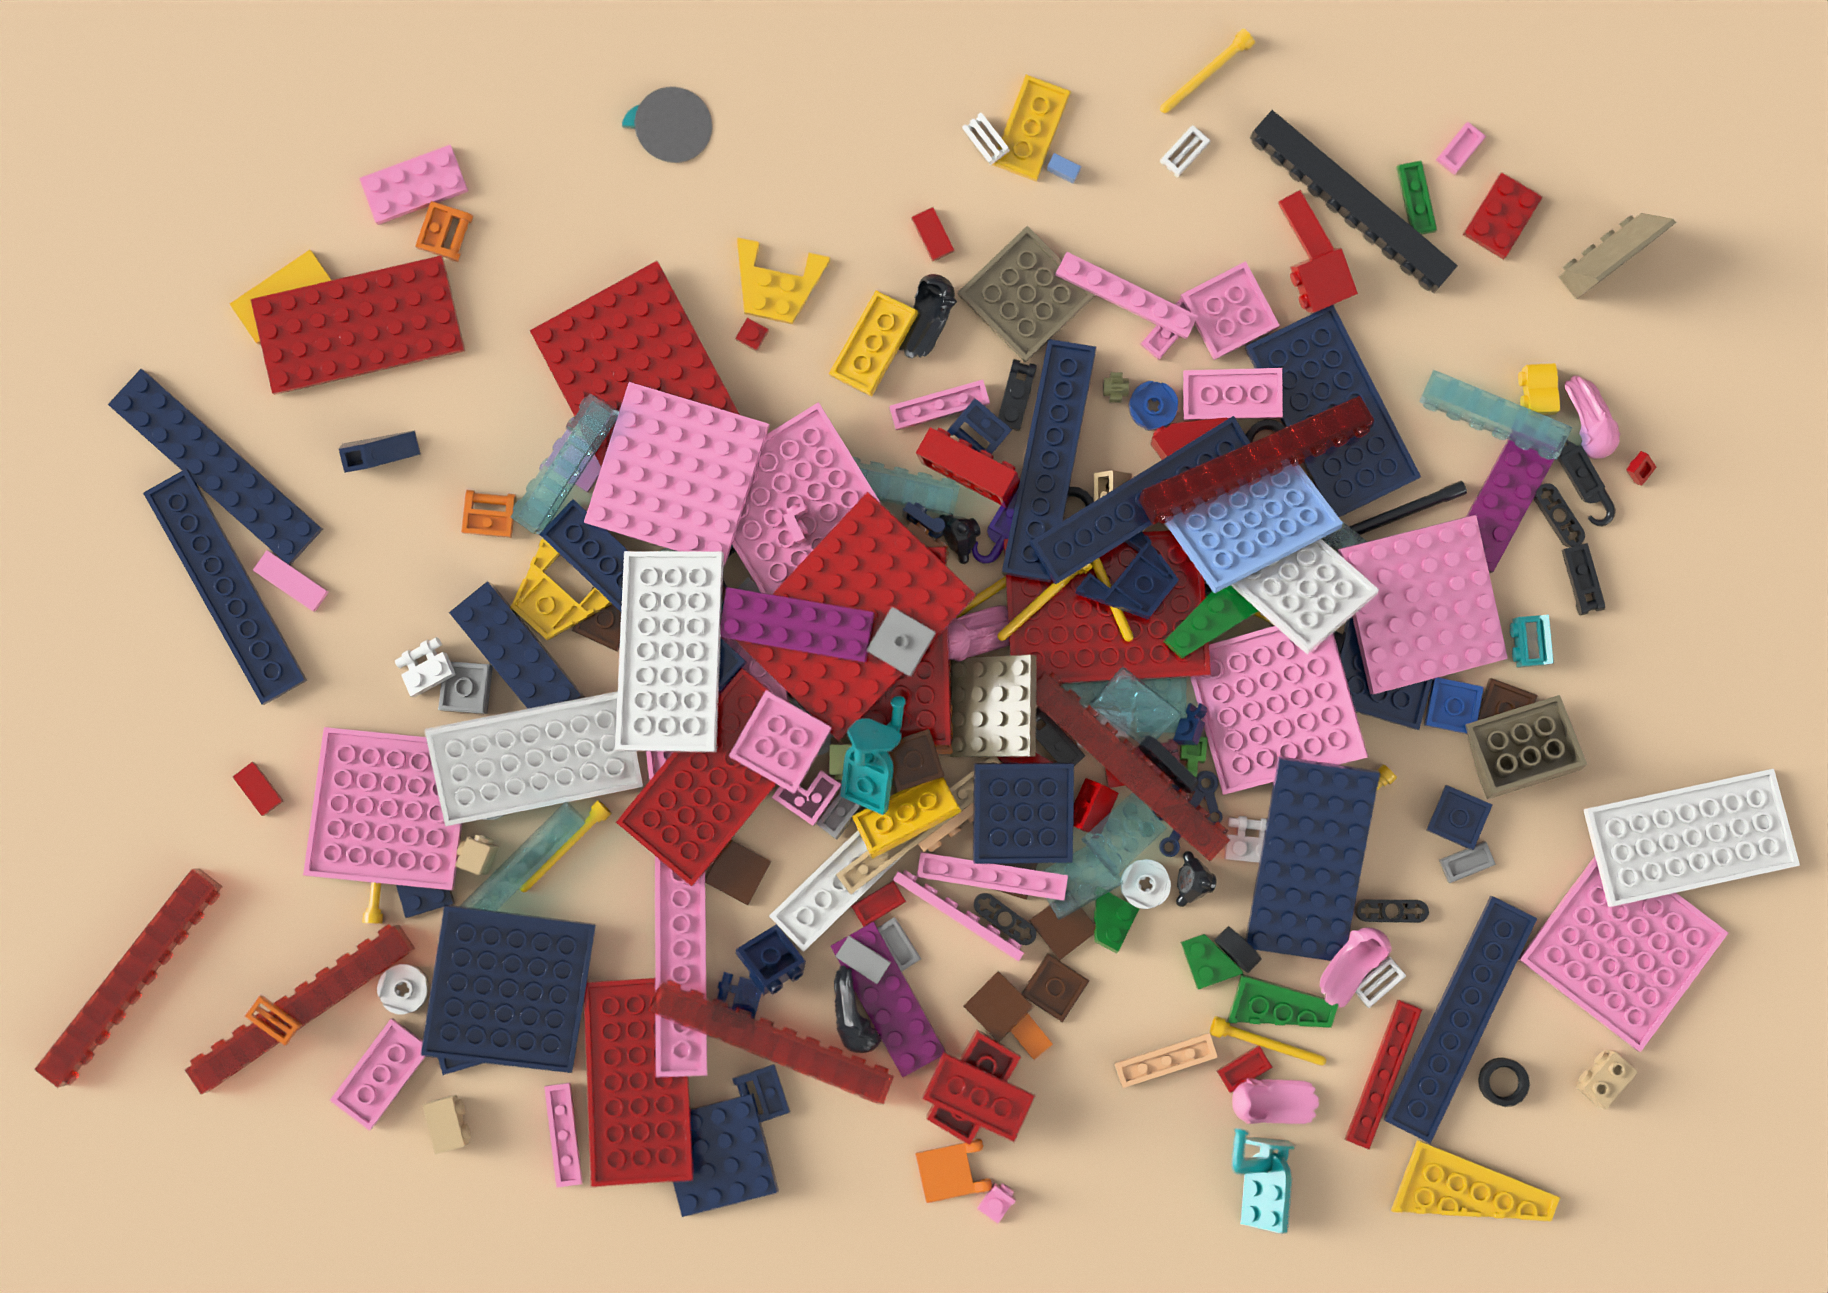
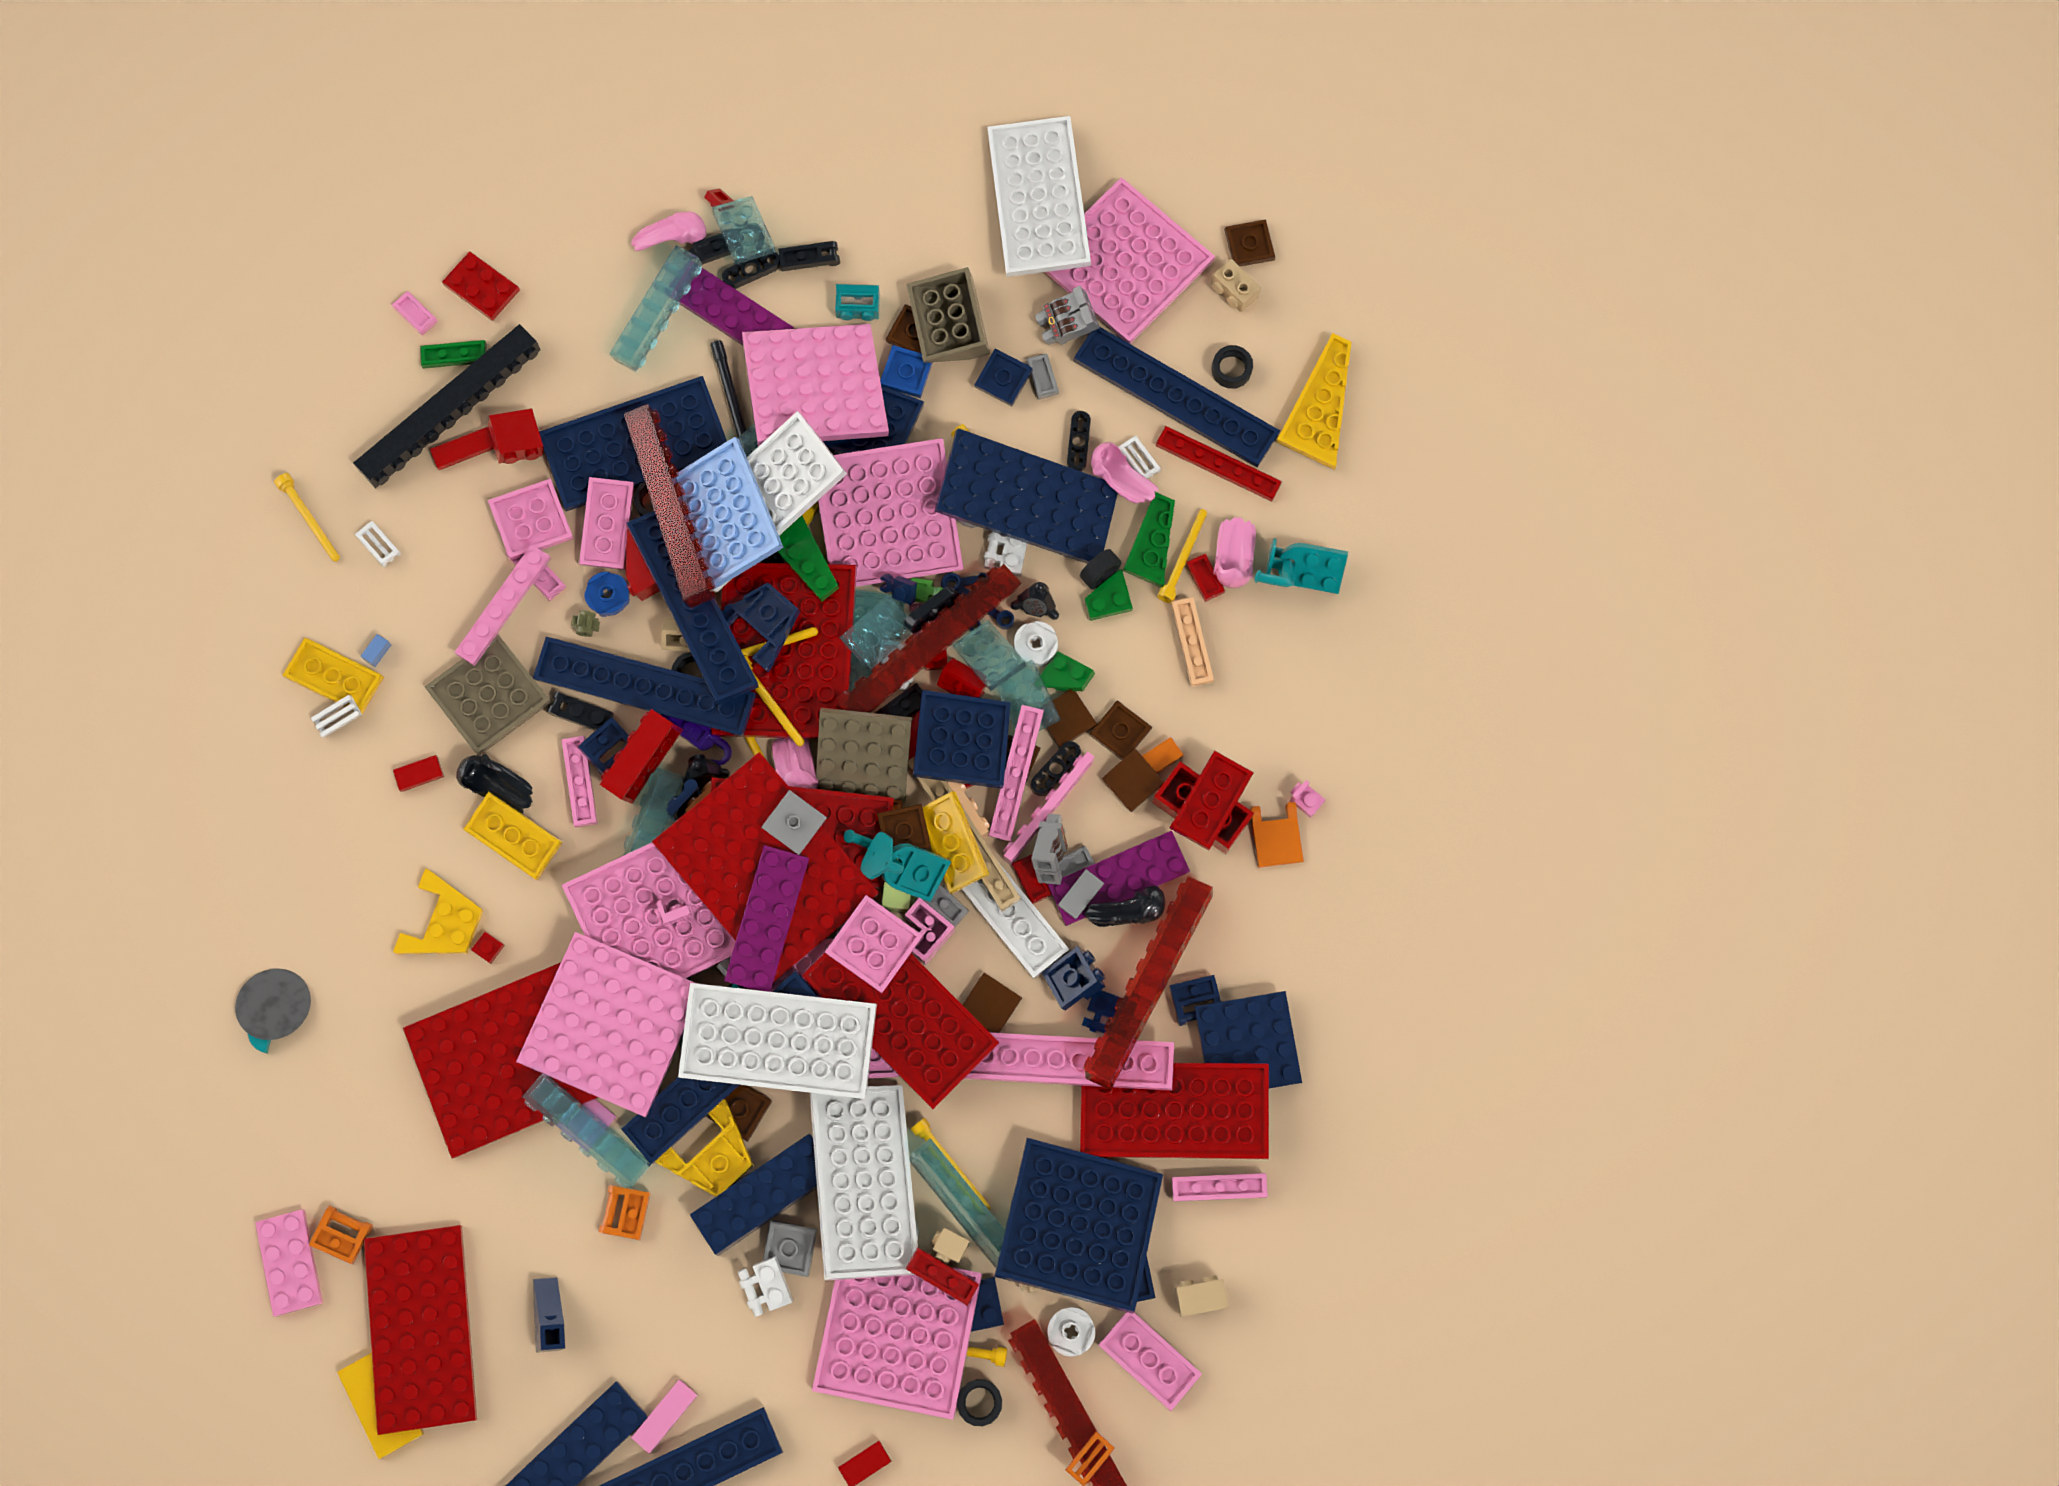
camera: 85 degrees left, 10 degrees down
yellow brick [1518,363,1560,416] -> none
slope [1559,213,1676,299] -> none
none -> clear light blue plate [712,196,775,264]
none -> red tile [905,1247,979,1306]
none -> black tyre [957,1379,1002,1427]
none -> light grey hips [1032,814,1068,885]
none -> light grey hips [1035,286,1100,345]
none -> reddish brown tile [1224,219,1275,267]

